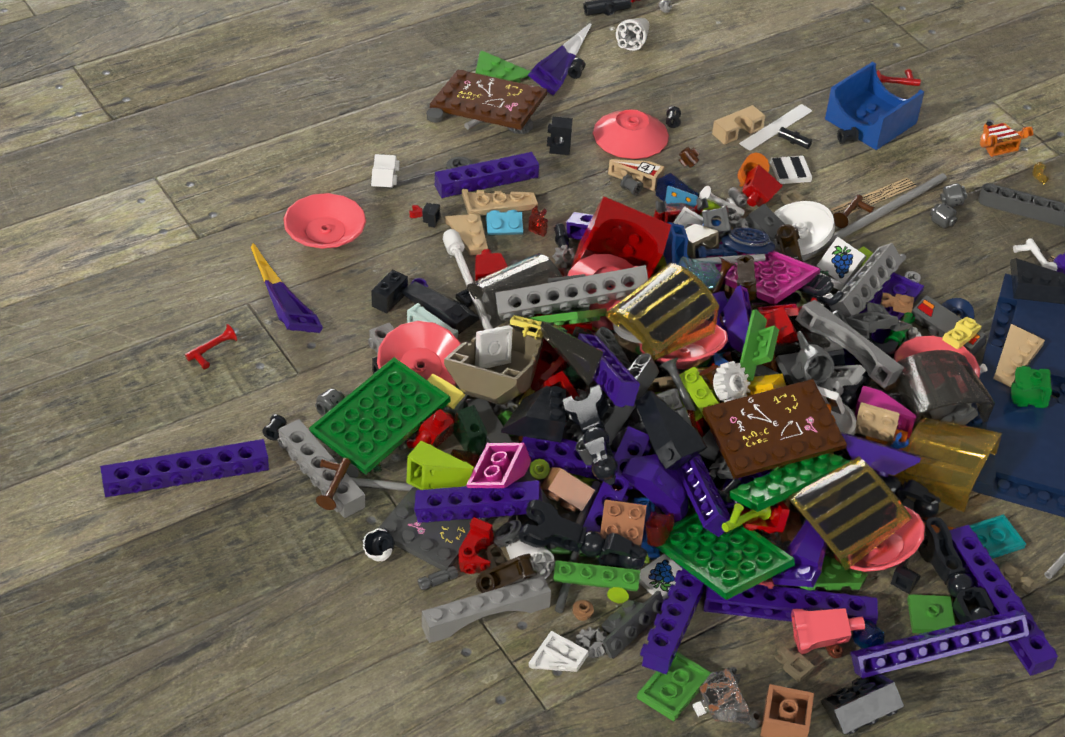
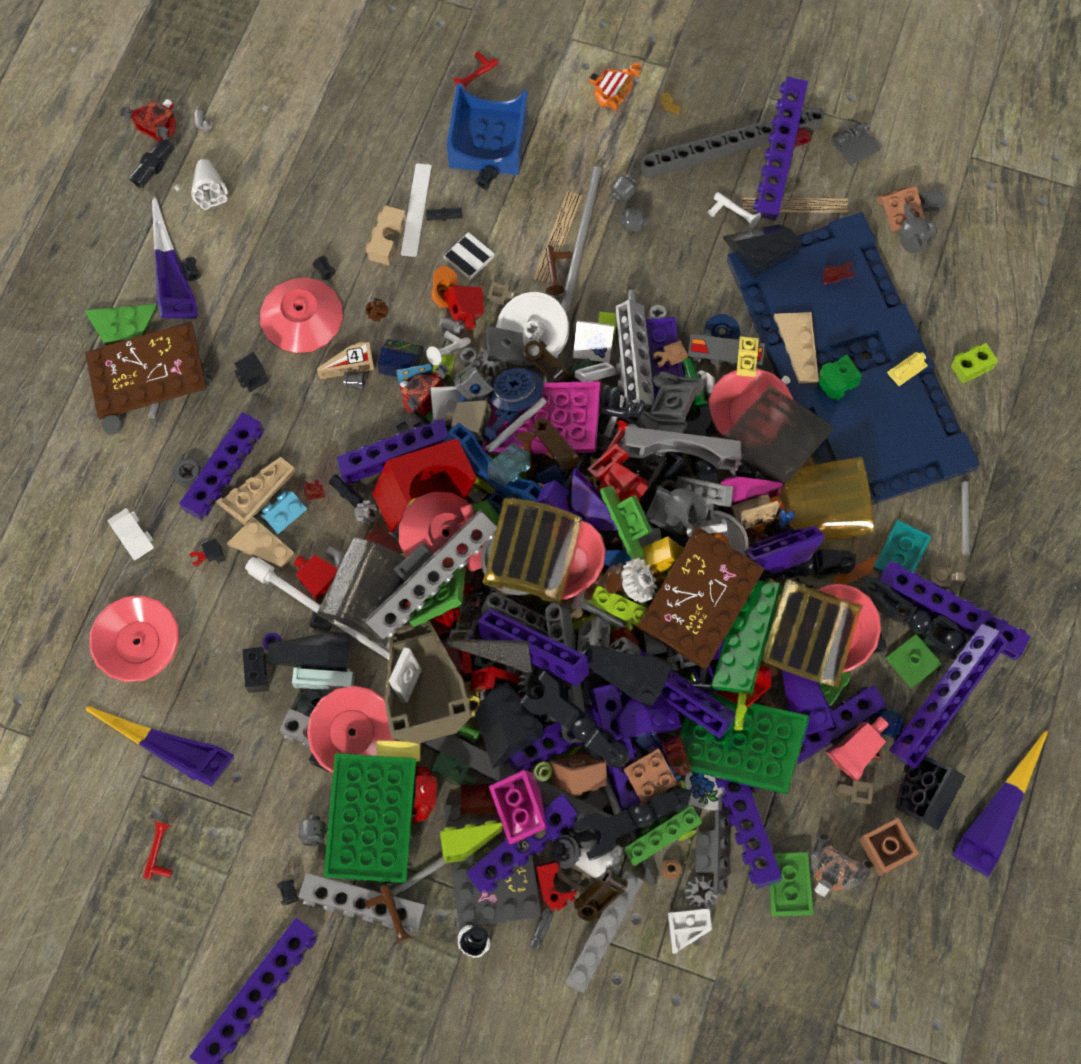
camera: 35 degrees left, 25 degrees up
light yellow piece [510,315,561,340] -> none

